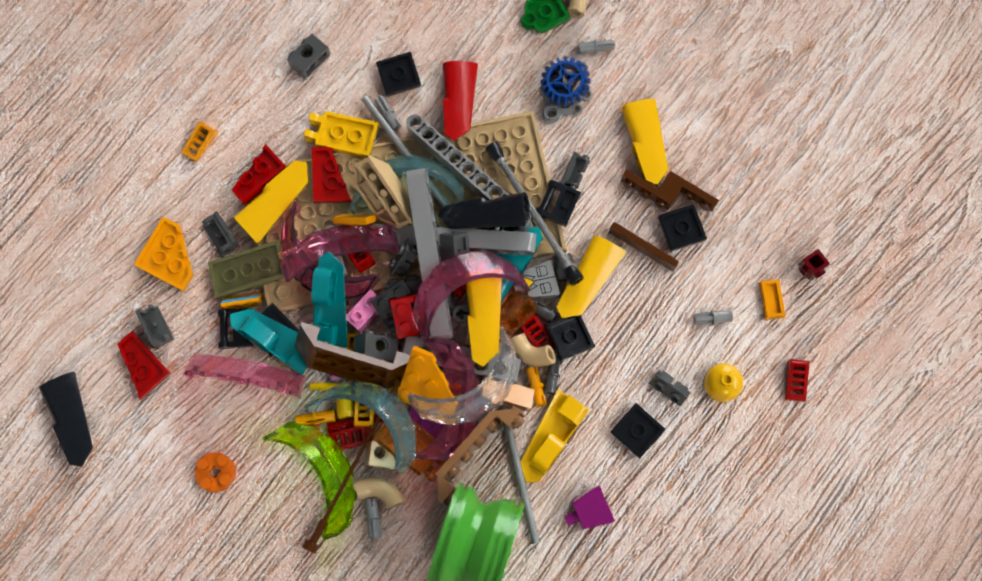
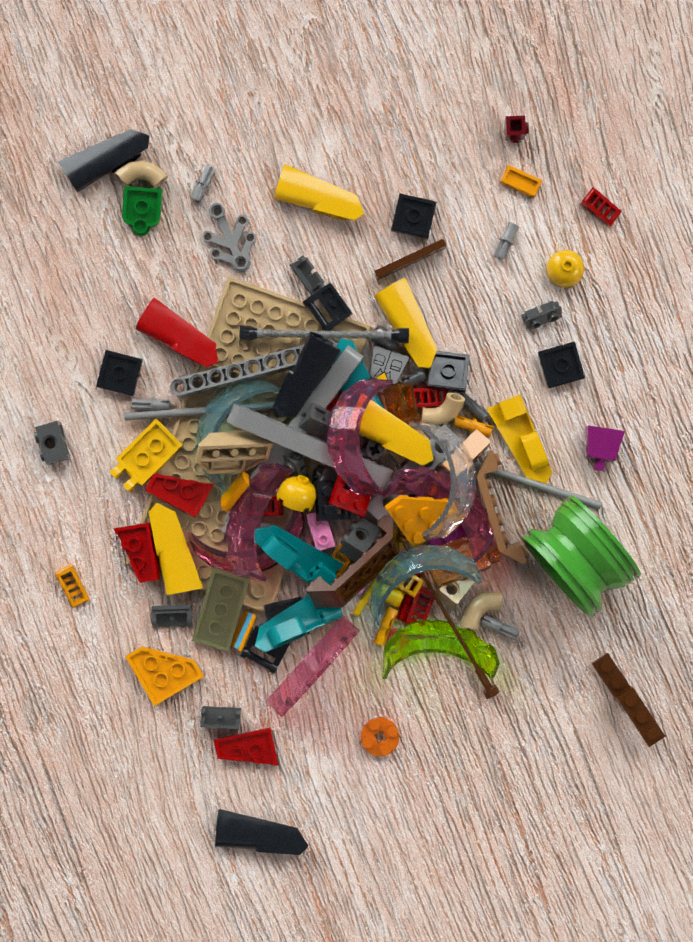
camera: 55 degrees left, 10 degrees up
blue gear [540,56,591,107] -> none
reddish brown bracket [621,169,719,211] -> none
none -> yellow cylinder [276,475,316,512]

